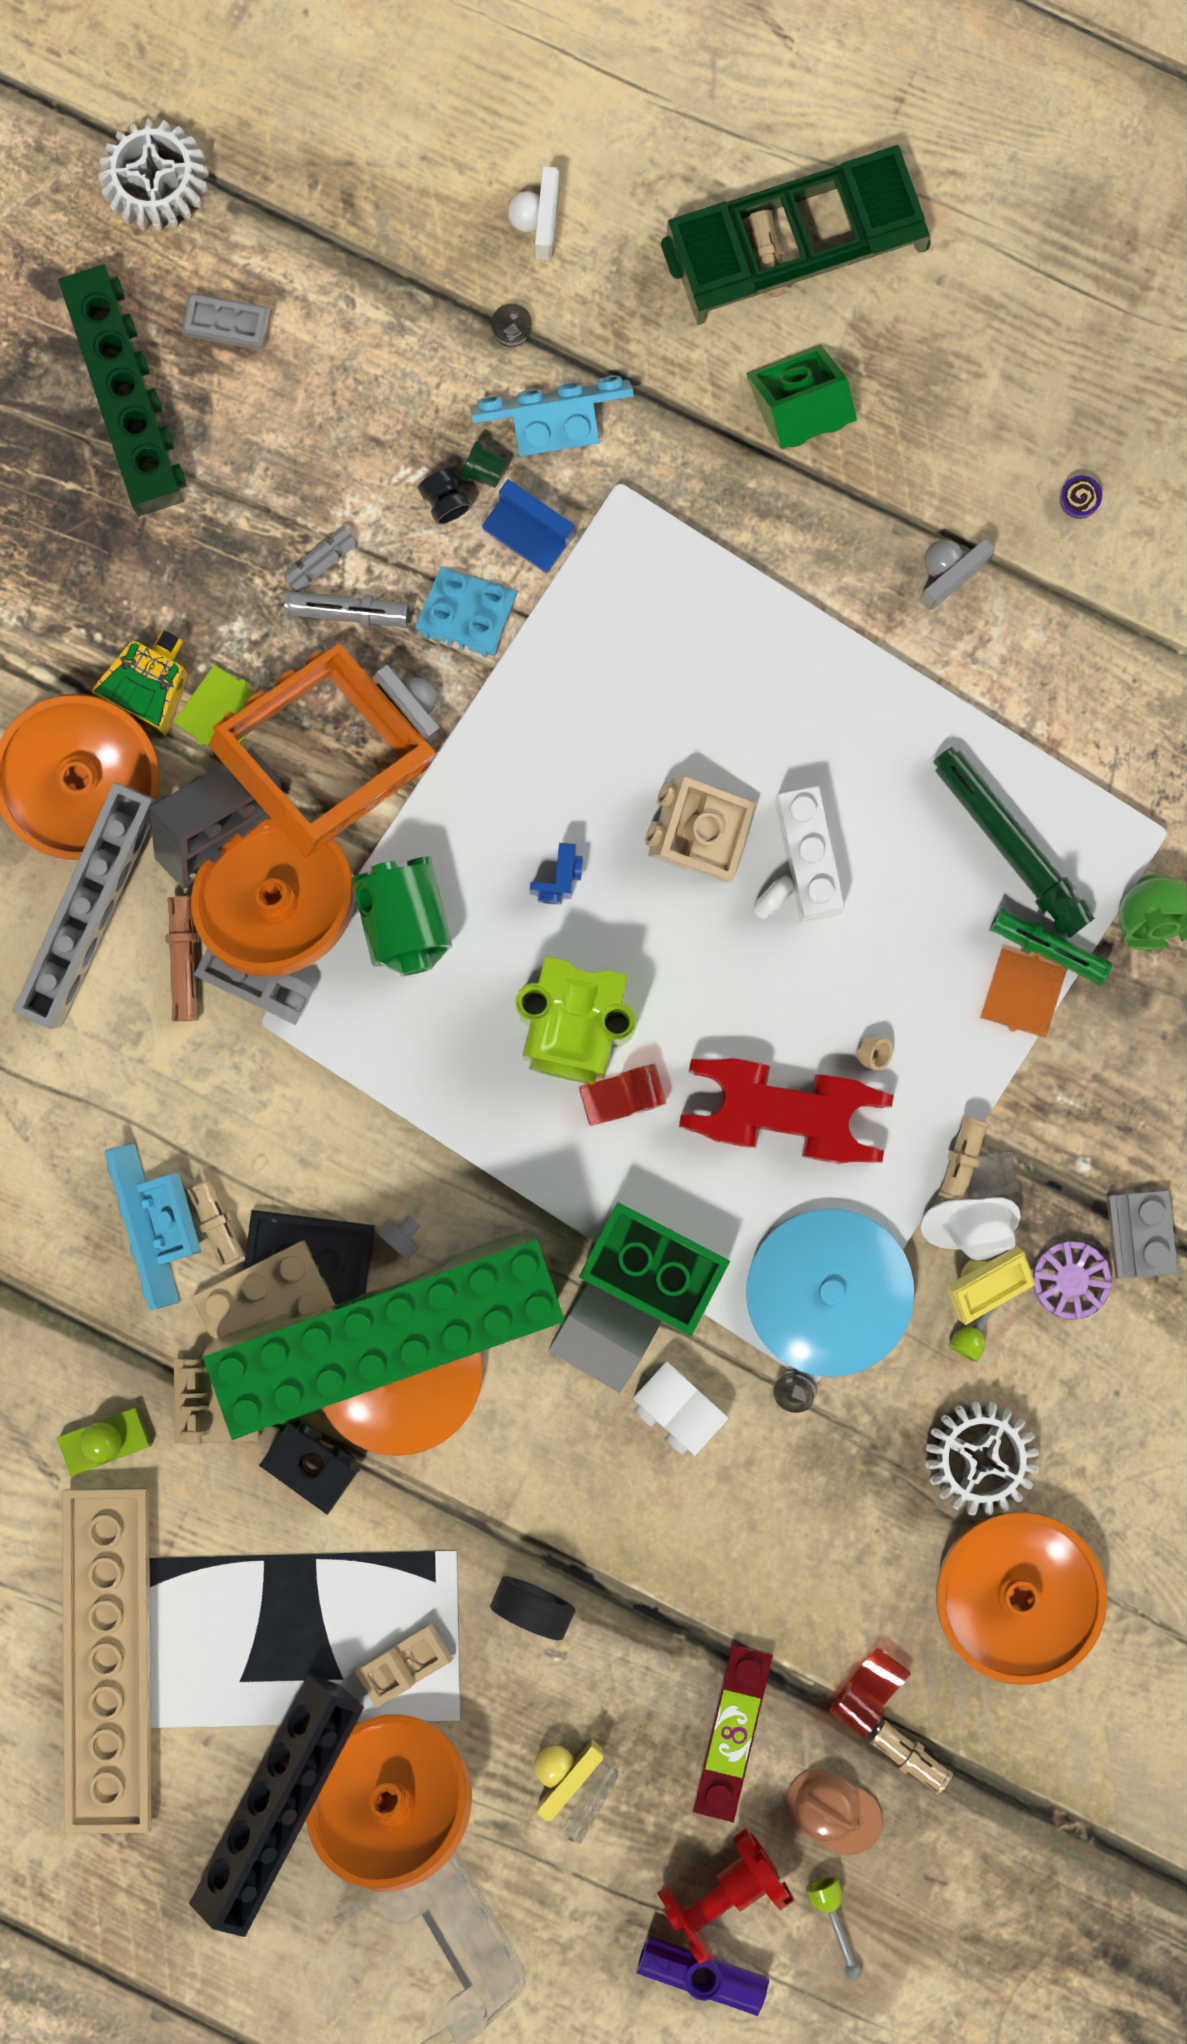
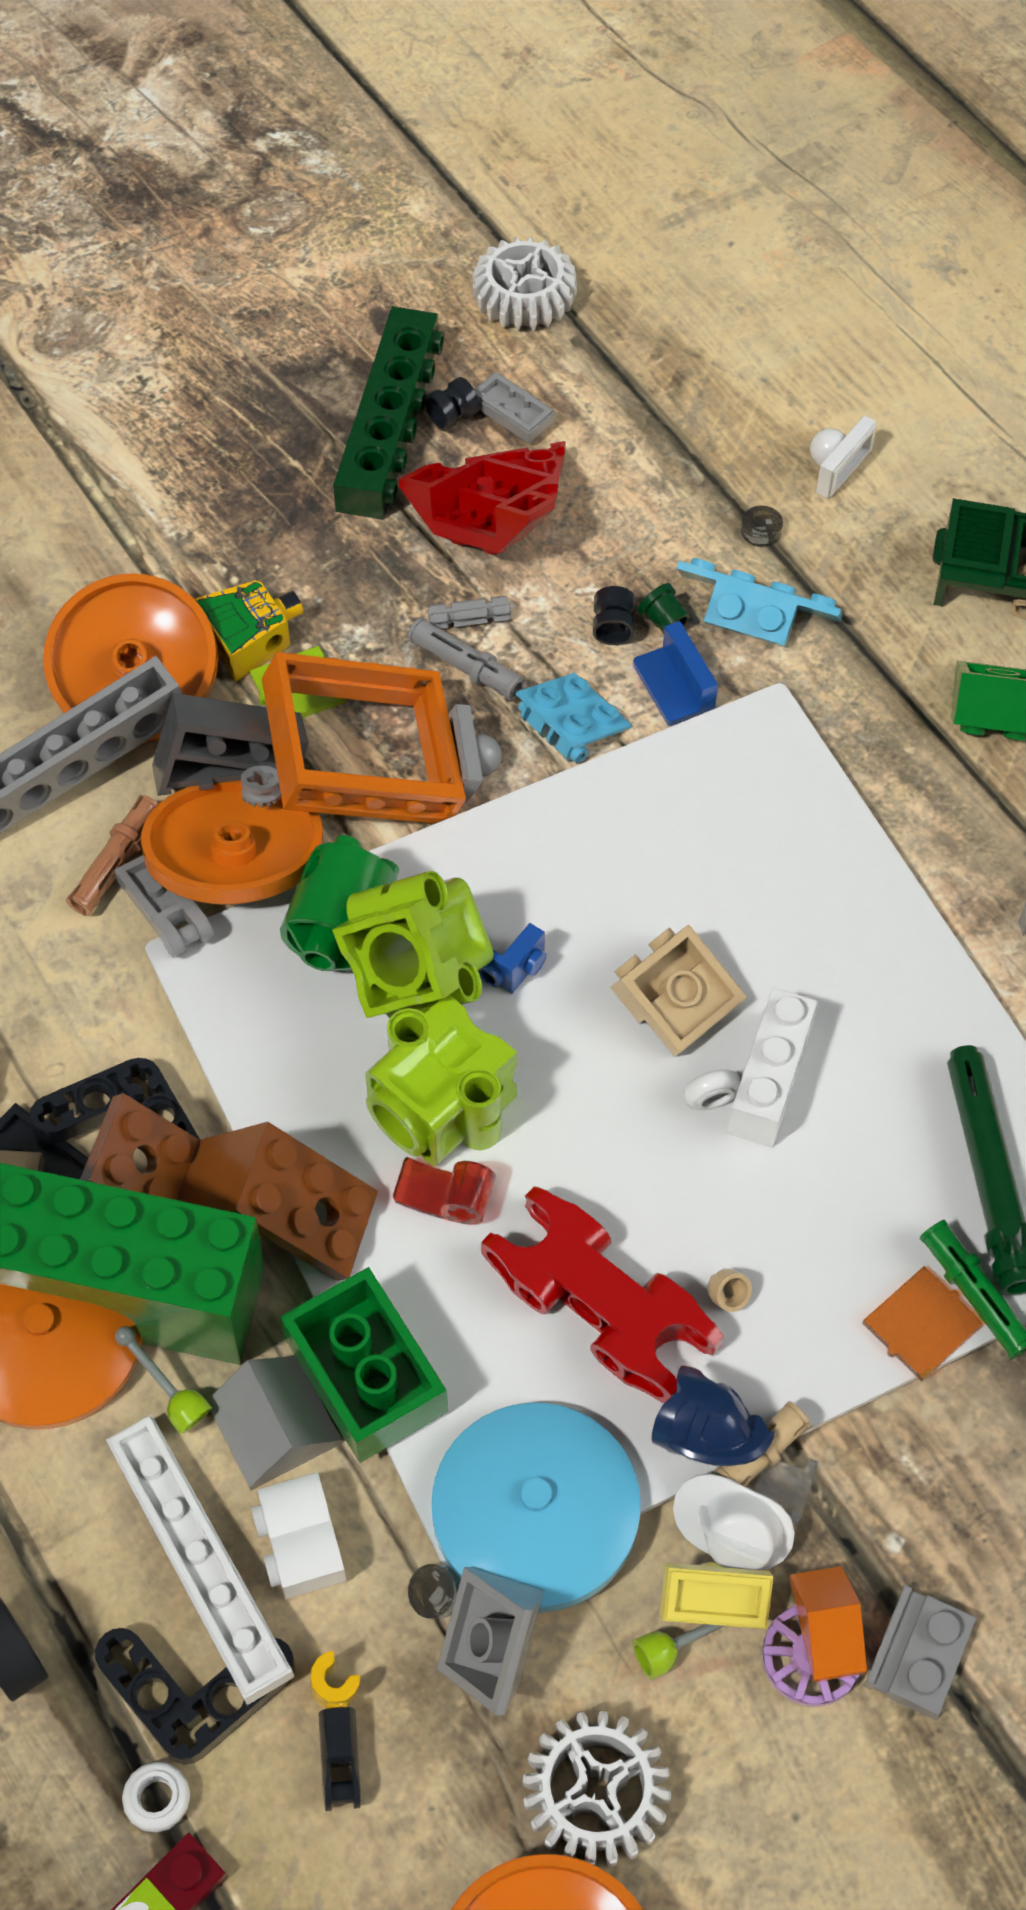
camera: 30 degrees right, 25 degrees down
none -> black beam [30,1058,200,1144]
none -> dark orange bracket [80,1093,378,1281]
none -> black beam [95,1628,295,1765]
none -> white tile [106,1415,295,1705]
none -> hinge [115,1326,212,1435]
none -> white piece [122,1761,191,1833]
none -> light grey bush [241,765,281,807]
none -> black piece [310,1650,361,1811]
none -> lime piece [332,871,494,1018]
none -> red wedge [398,441,566,554]
none -> black wheel [424,377,480,431]
none -> light grey slope [437,1567,544,1715]
none -> dark blue helmet [651,1365,774,1466]
none -> orange slope [789,1566,867,1683]

